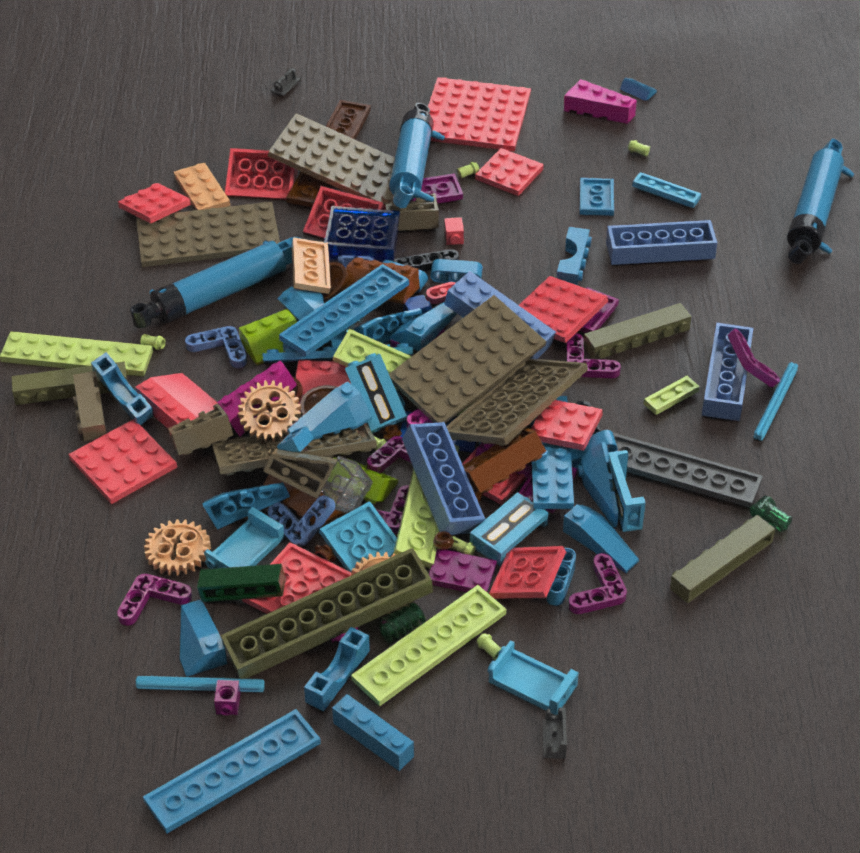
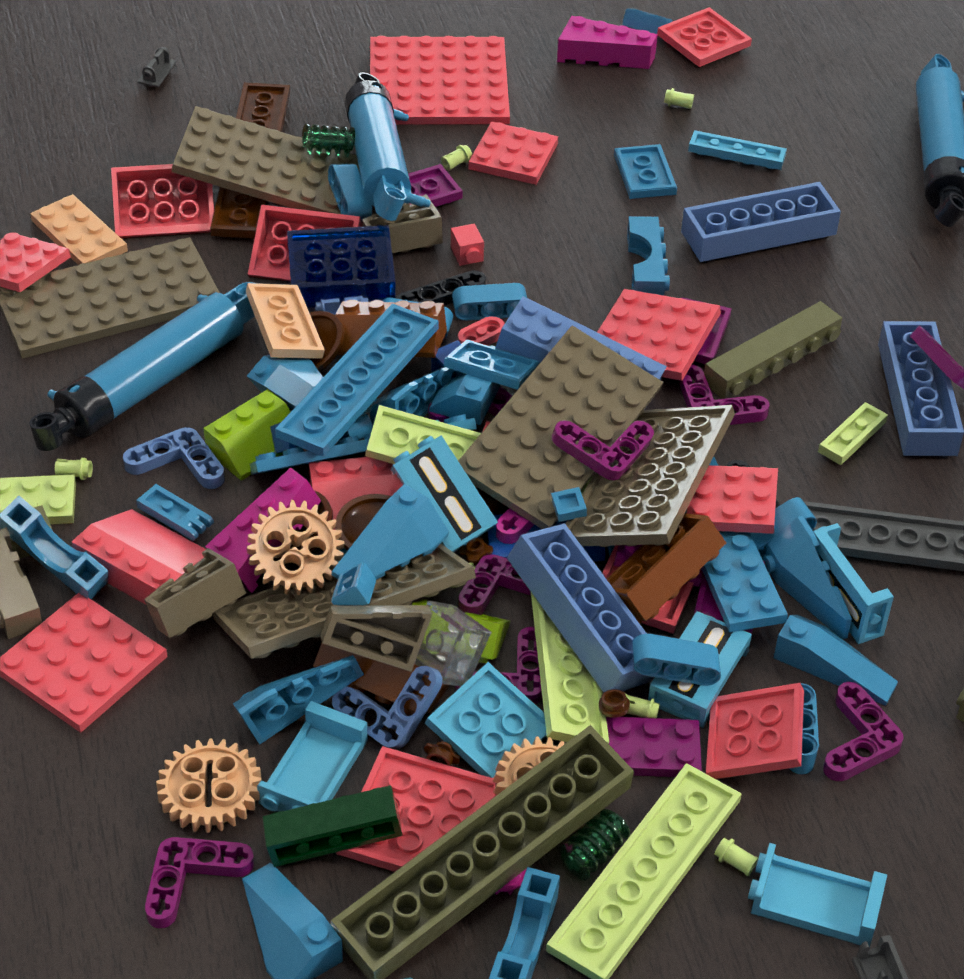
camera: 15 degrees left, 0 degrees up
none -> dark azure hinge [137,484,214,541]
none -> clear green piece [302,123,355,158]
none -> dark azure beam [328,164,372,220]
none -> dark azure tile [444,340,540,390]
none -> magenta beam [551,420,654,480]
none -> dark azure plate [551,487,587,522]
none -> dark azure beam [632,634,721,686]
none -> coral plate [657,7,752,67]

